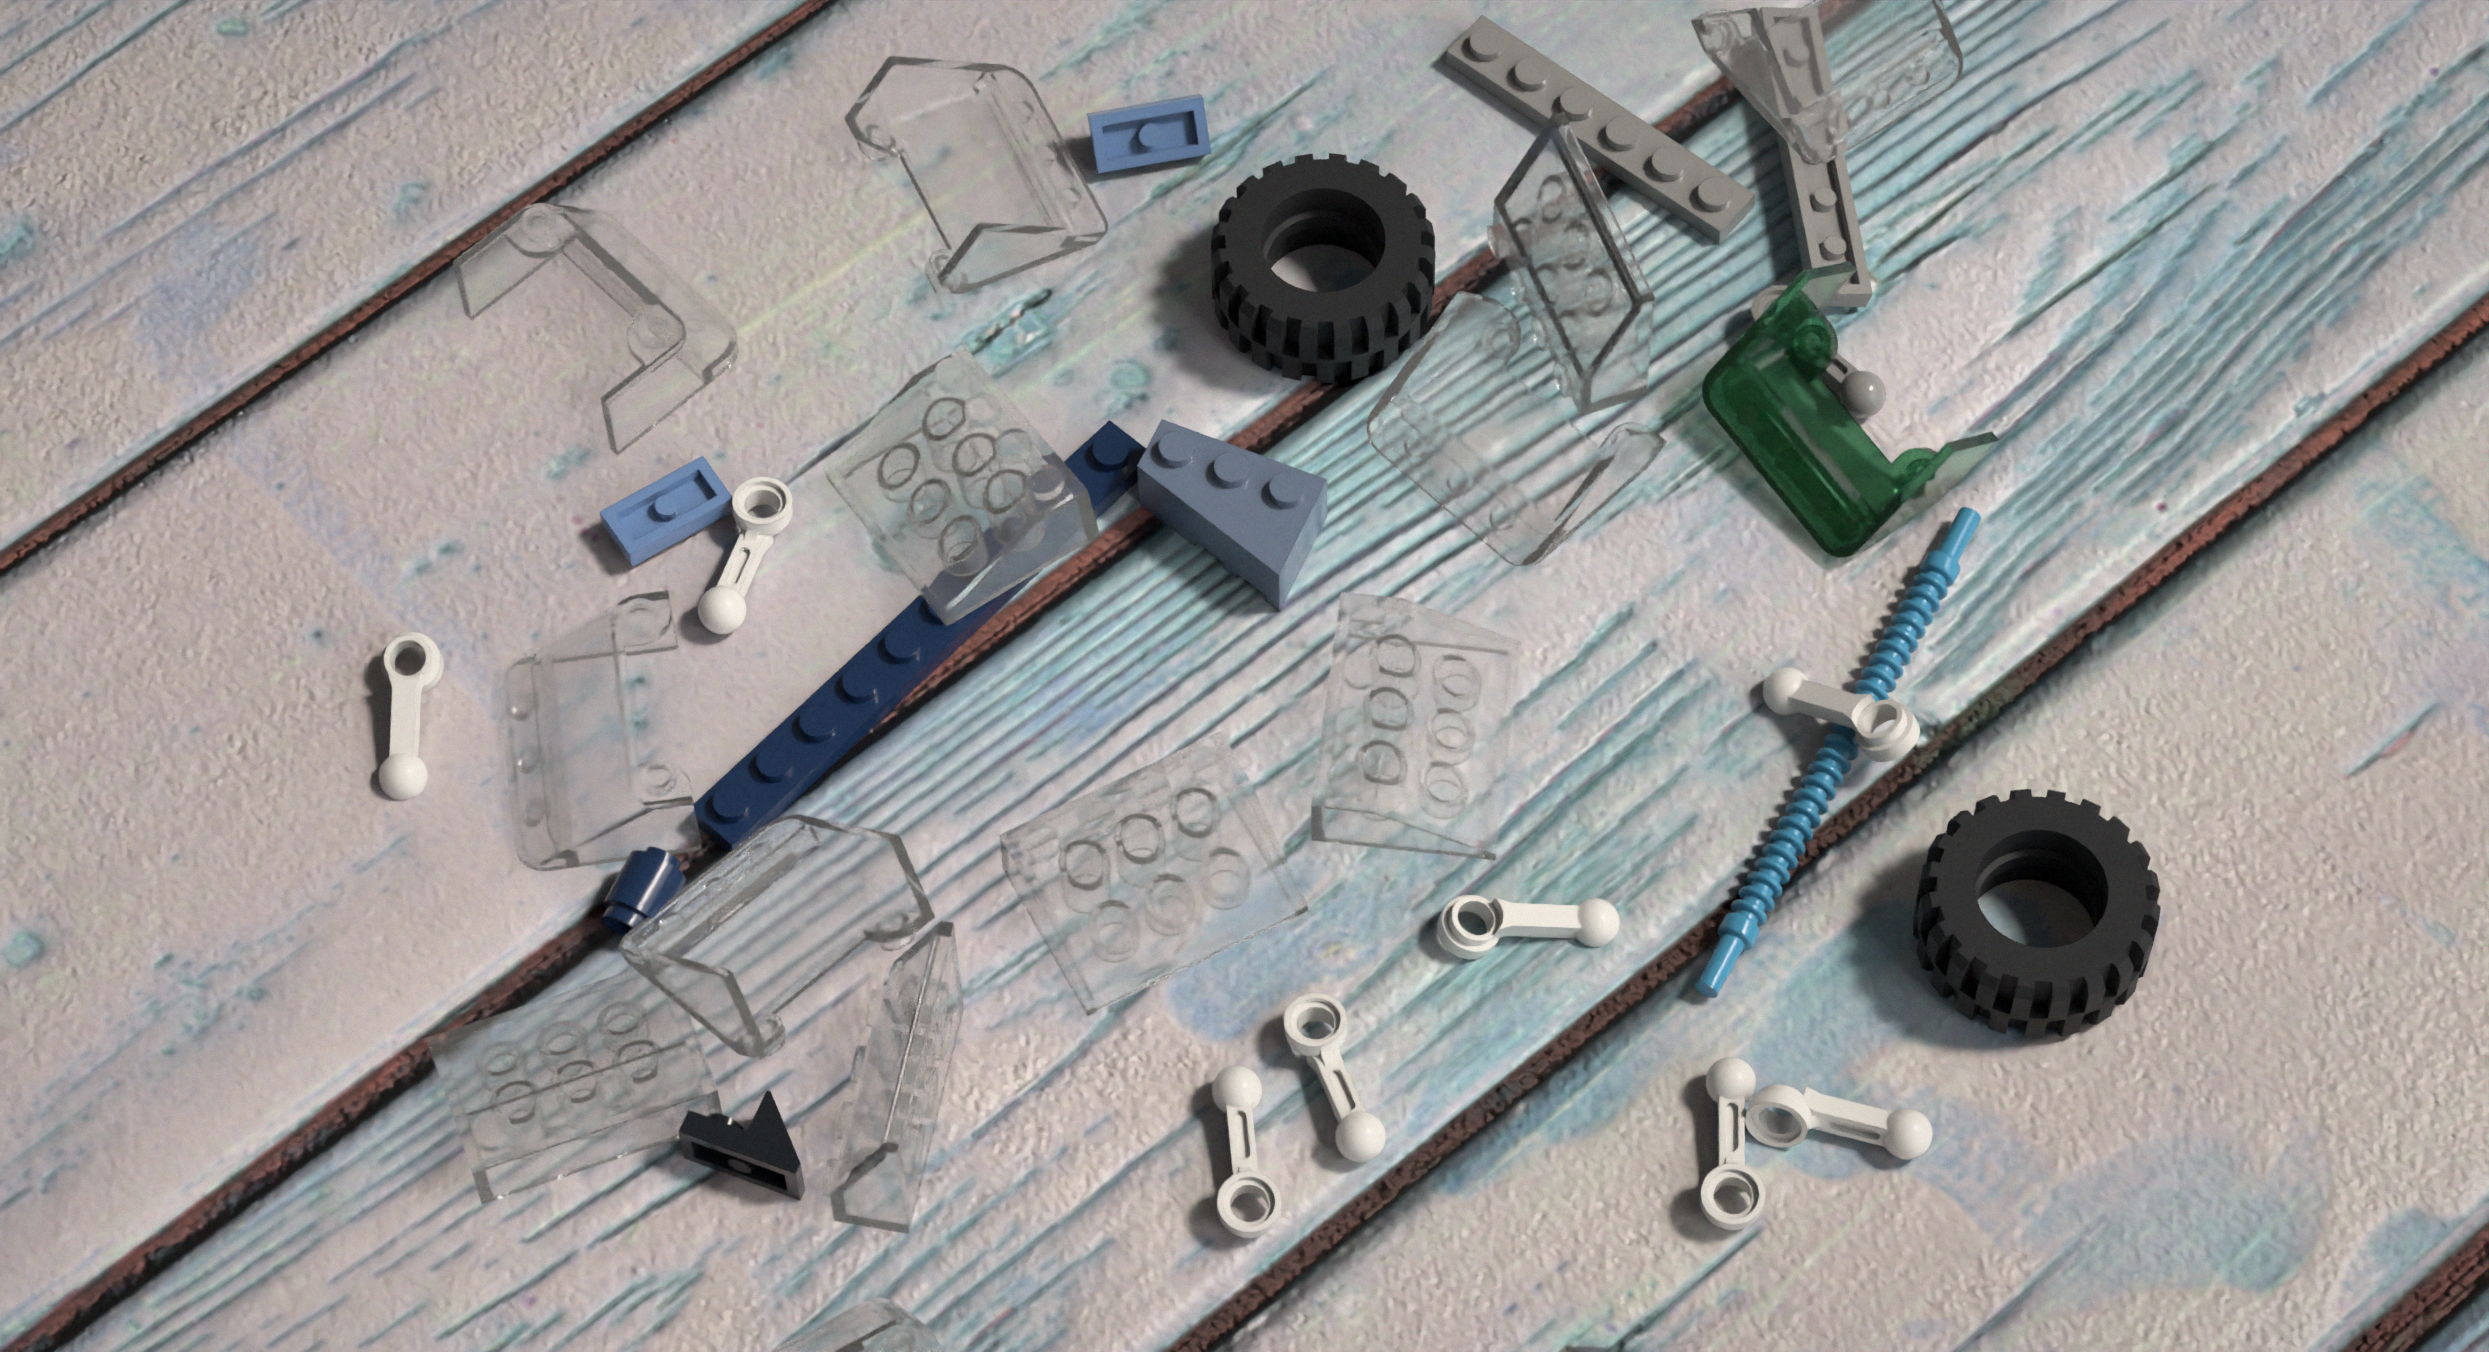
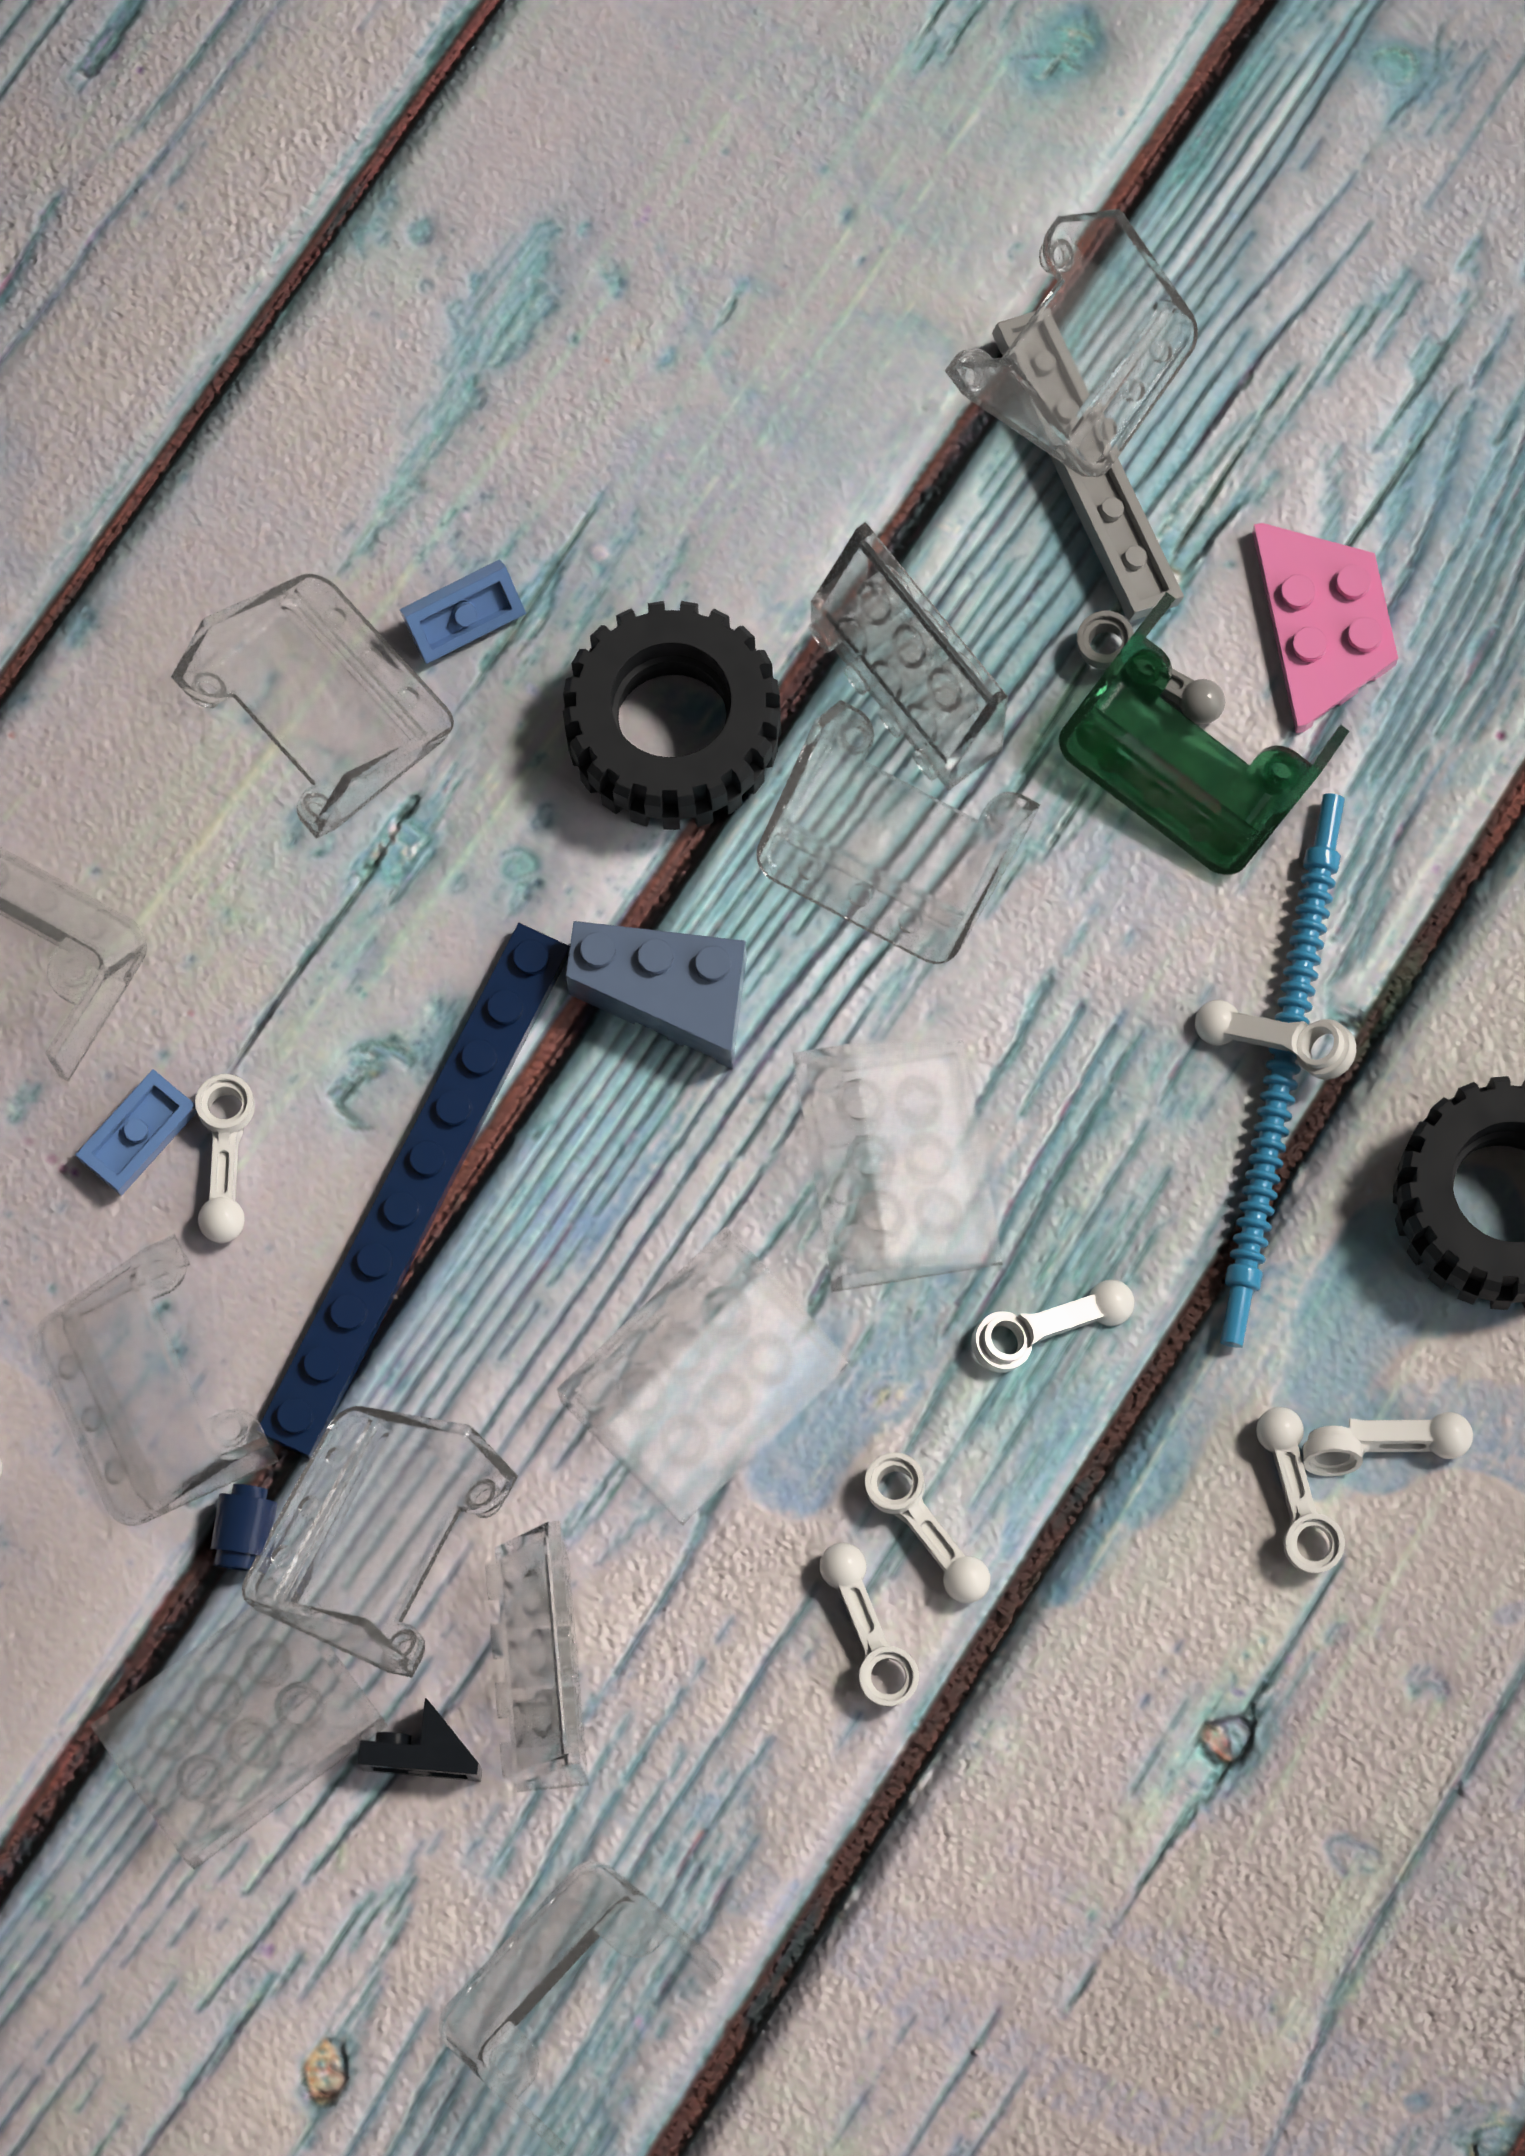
camera: 15 degrees left, 15 degrees up
clear slope [825,346,1100,626] -> none
light grey plate [1446,15,1756,244] -> none
none -> bright pink wing [1252,523,1398,733]

